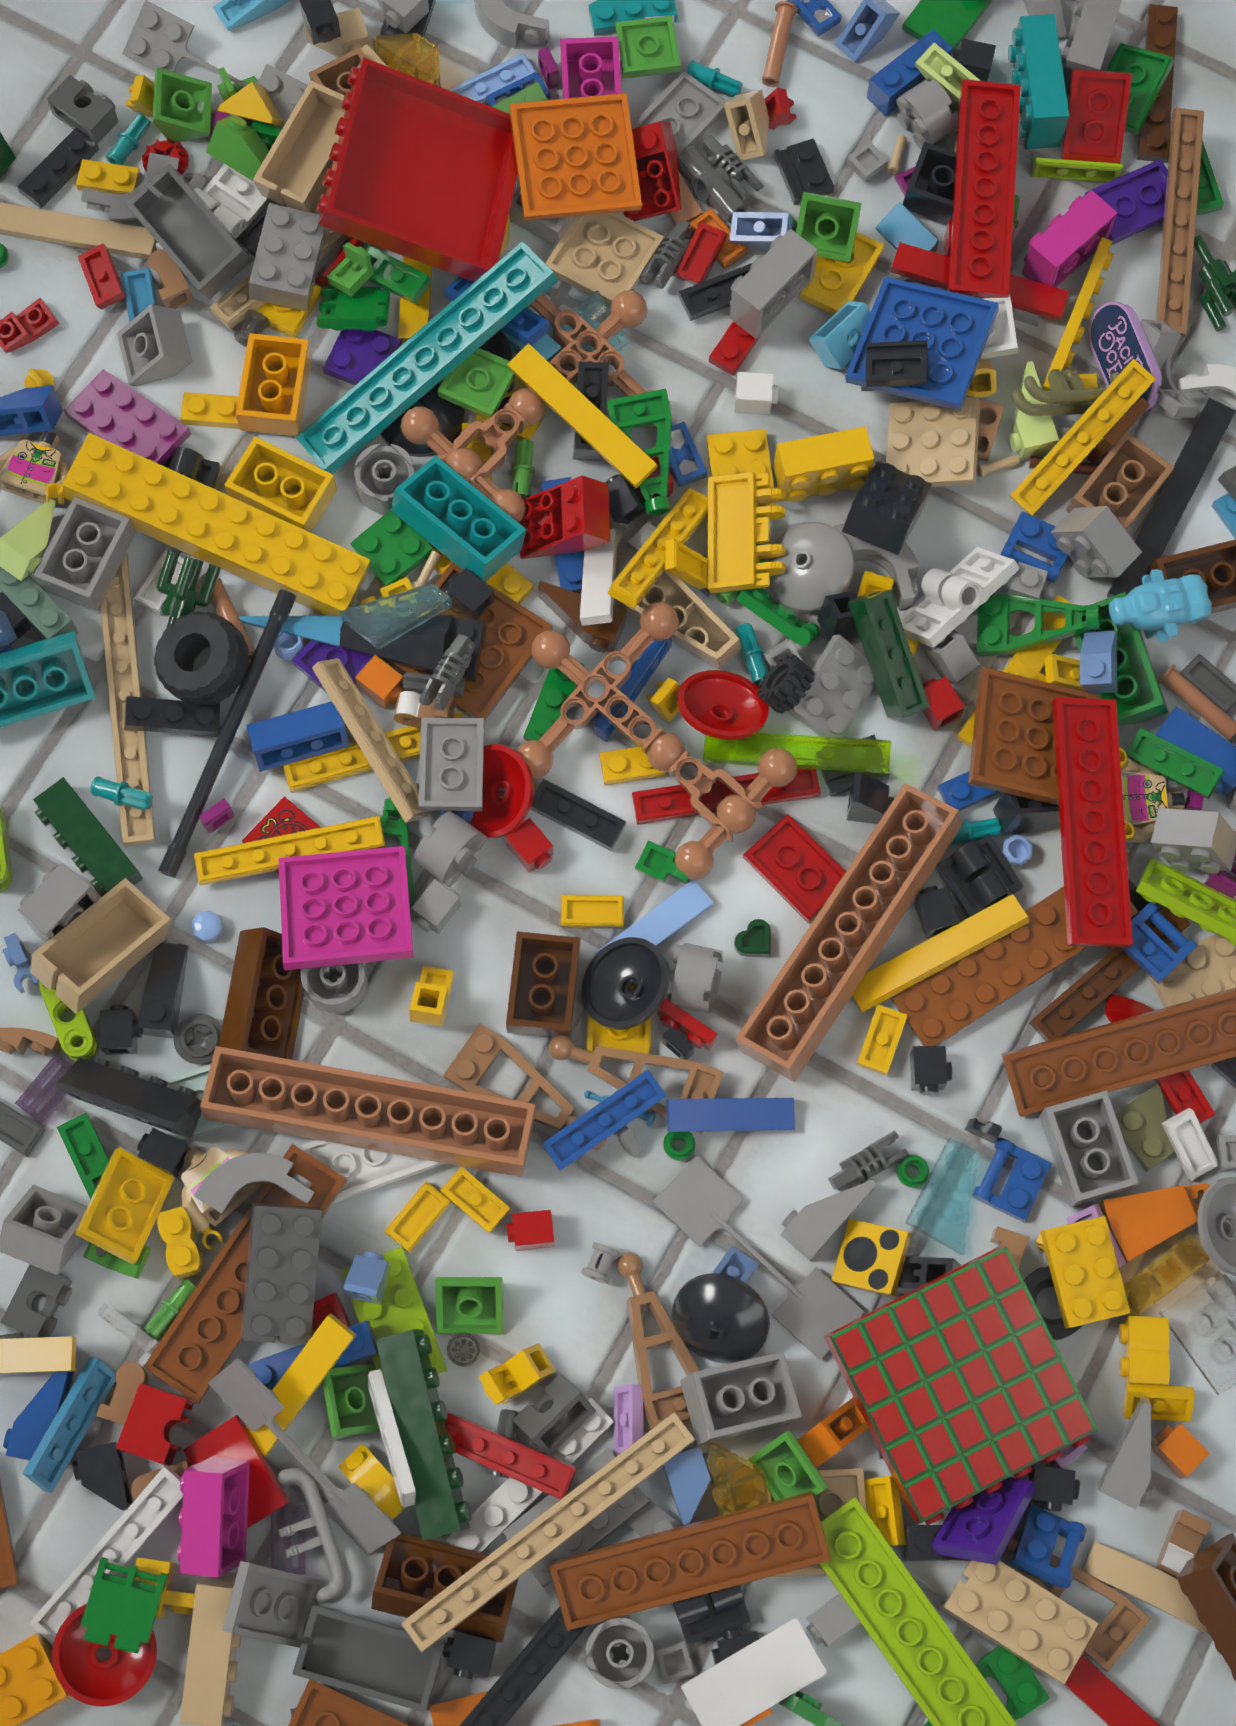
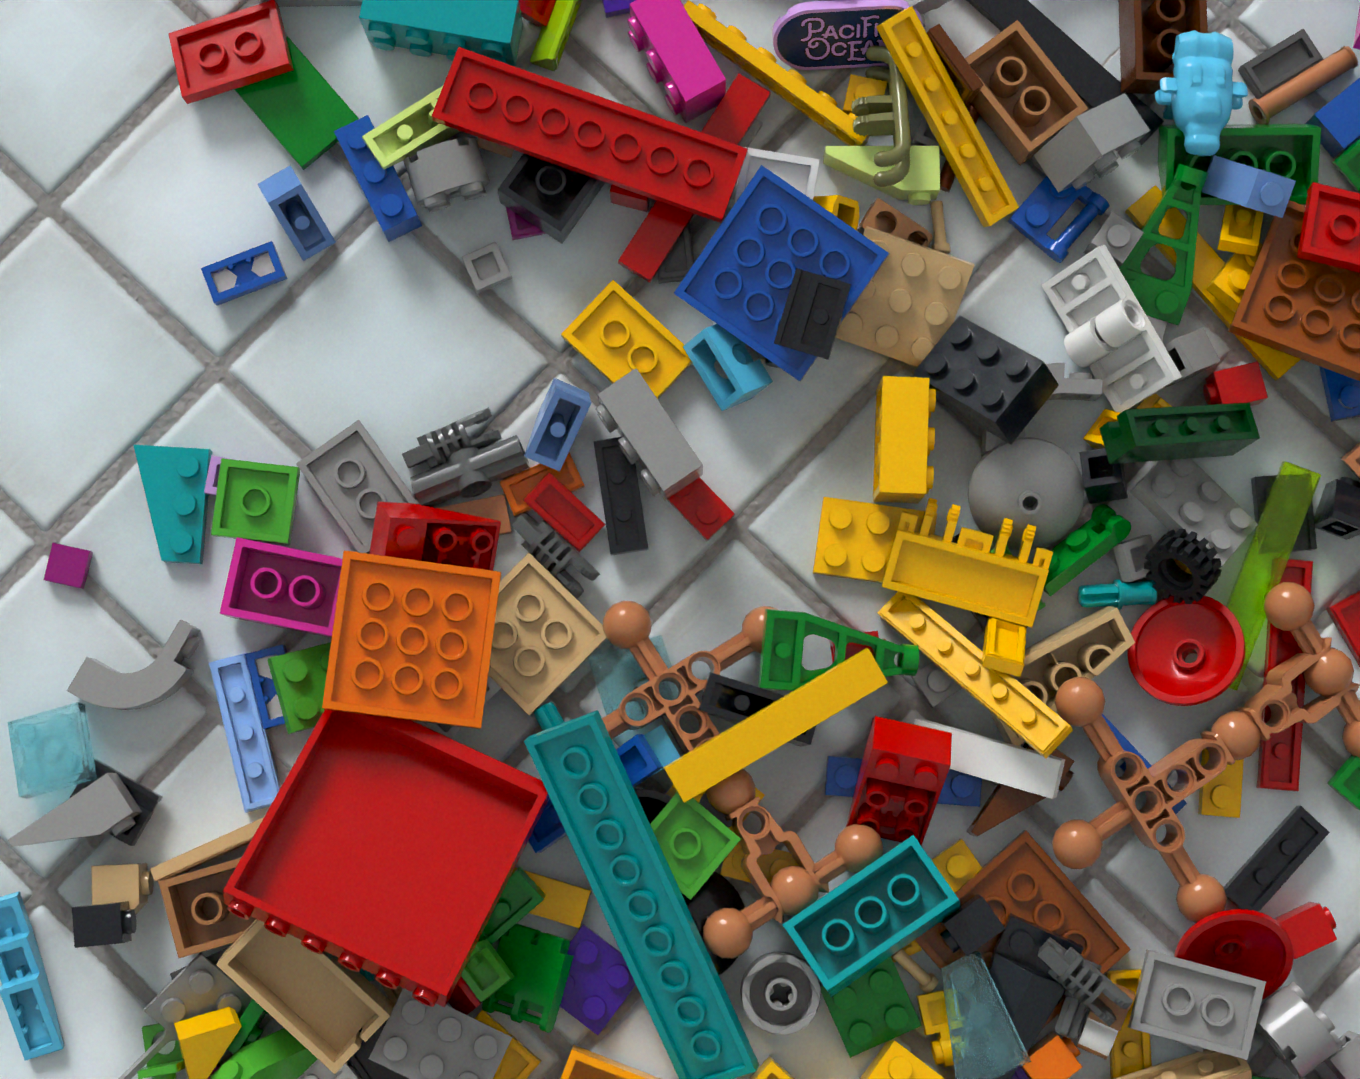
camera: 75 degrees left, 10 degrees up
clear yellow slope [372,33,441,87] -> none
bright green axle [511,439,535,499] -> none
green plate [523,662,584,741] -> none
magenta tile [538,47,559,89] -> none
black brick [605,474,646,524] -> none
yellow tile [646,677,680,722] -> none
blue piece [670,421,707,487] -> none
teal axle [686,60,743,96] -> none
tan slope [724,90,769,160] -> none
white brick [734,372,778,414] -> none
nougat pin [761,1,798,87] -> none
red tile [764,87,797,130] -> none
black plate [774,138,834,205] -> none
bright green slope [796,192,862,262] -> none
yellow tile [857,571,894,598] -> none
dark azure slope [876,202,939,252] -> none
tan piece [886,135,907,175] -> none
black brick [952,38,996,82] -> none

